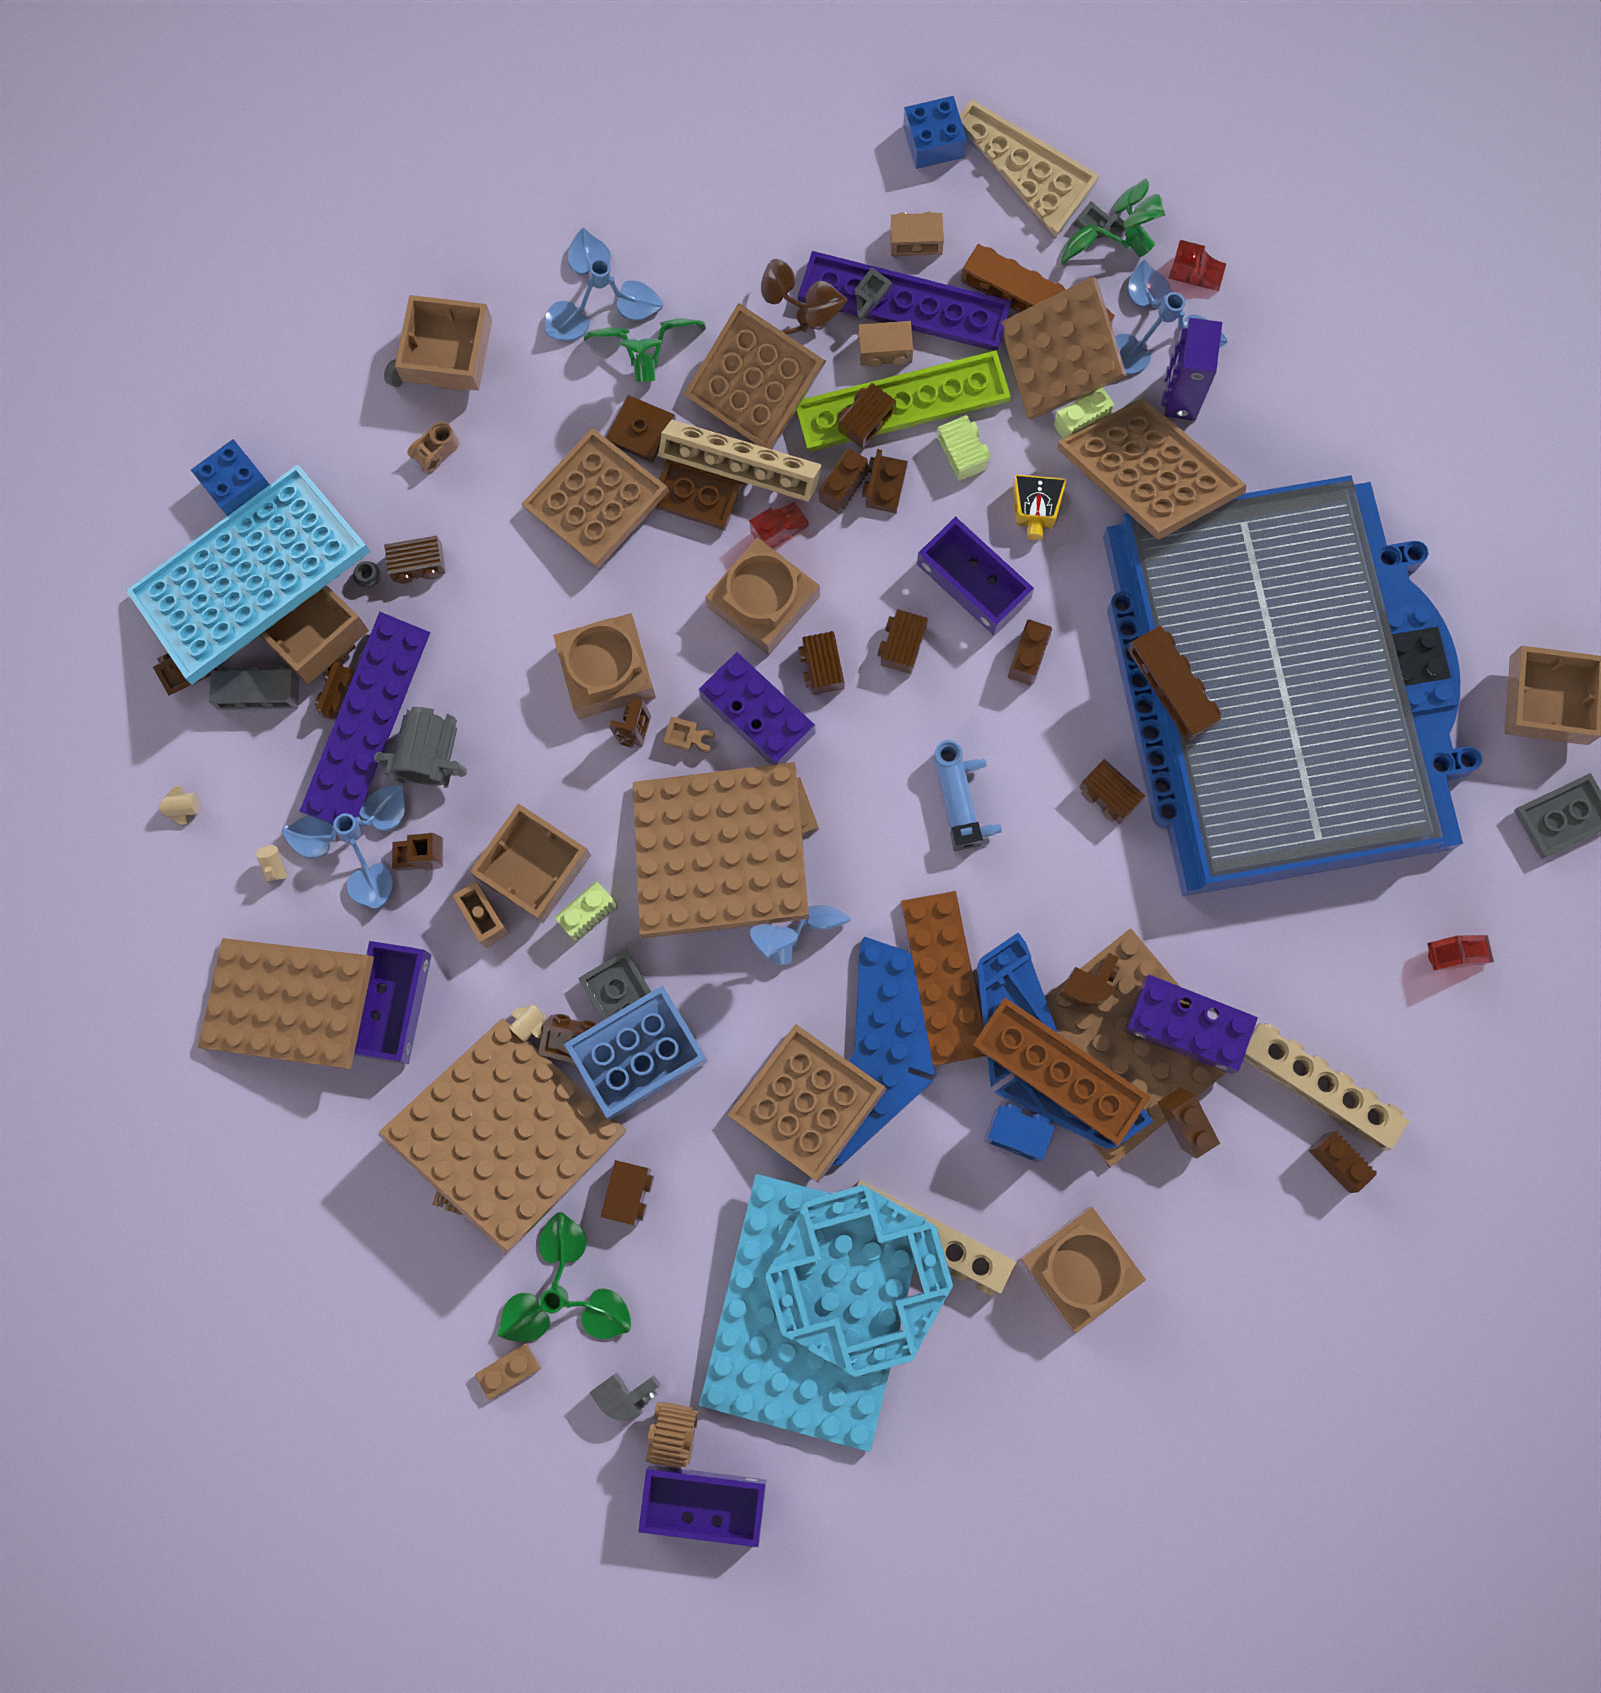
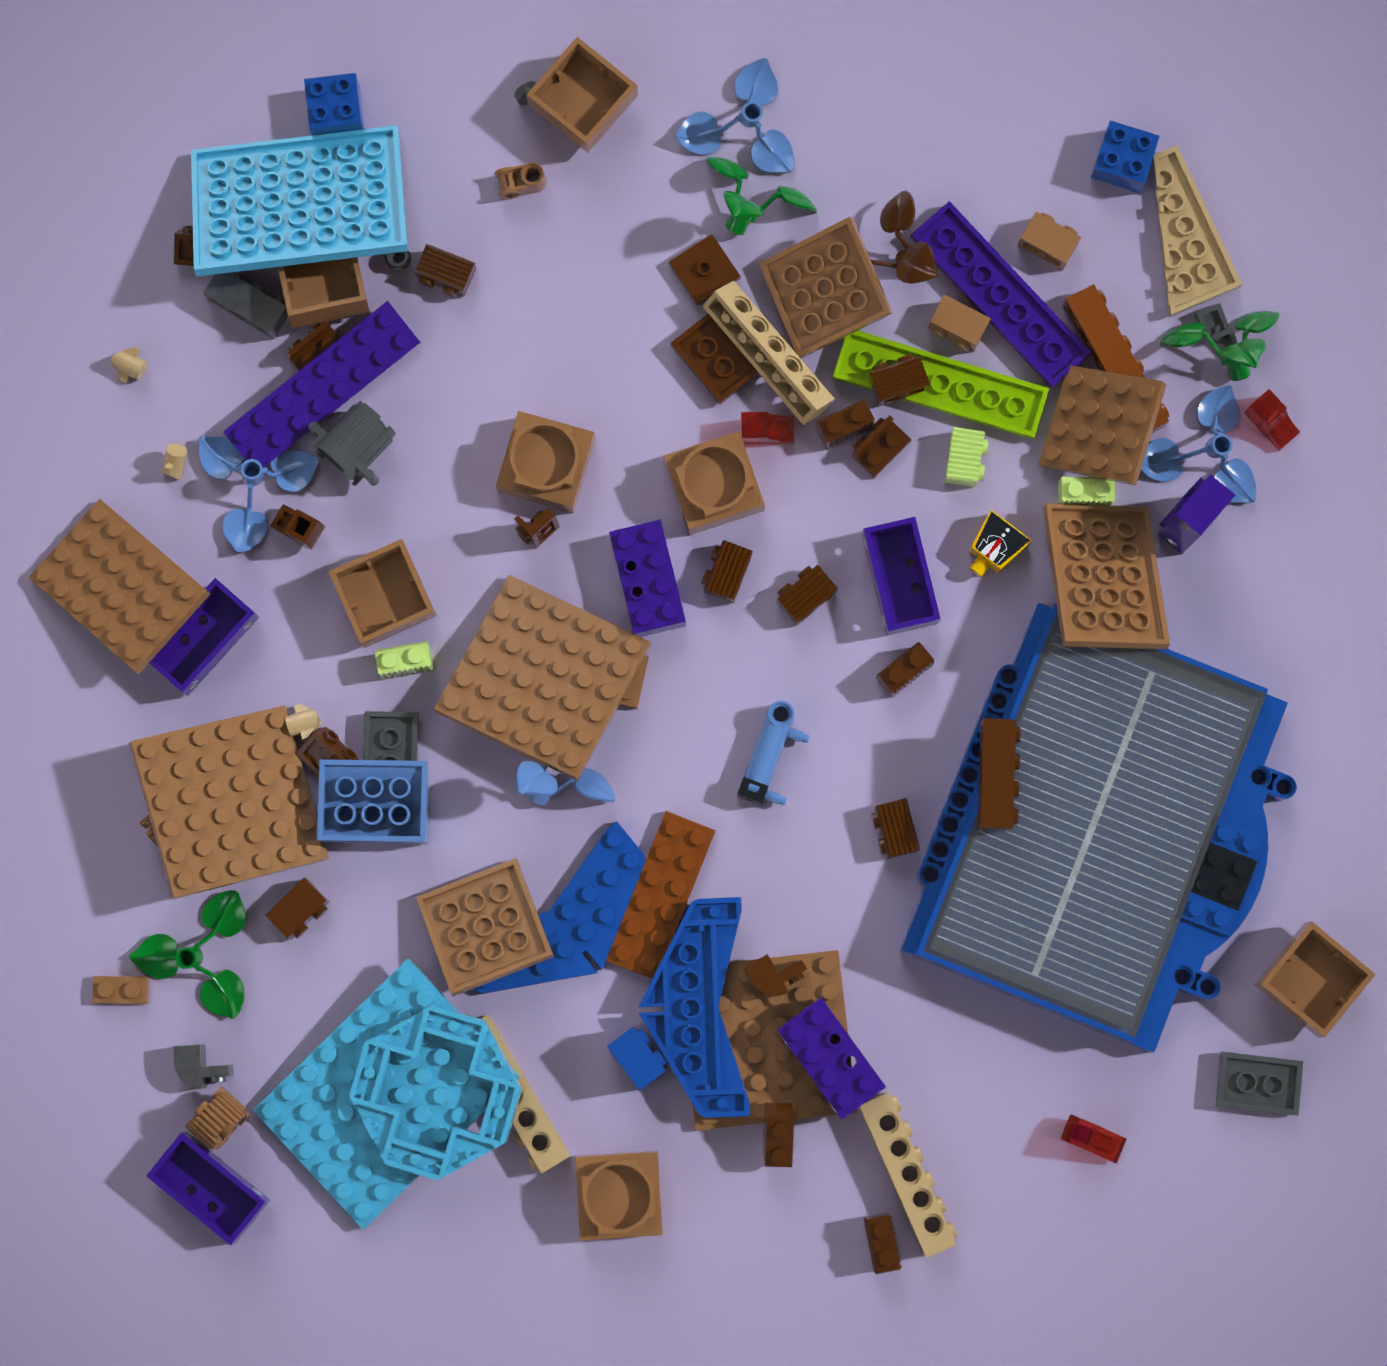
camera: 25 degrees right, 5 degrees up
medium nougat brick [452,881,510,948] -> none
medium nougat plate [521,428,669,569] -> none
medium nougat plate [663,716,715,753] -> none
dark grey slope [855,268,893,320] -> none
dark orange plate [972,998,1151,1146] -> none

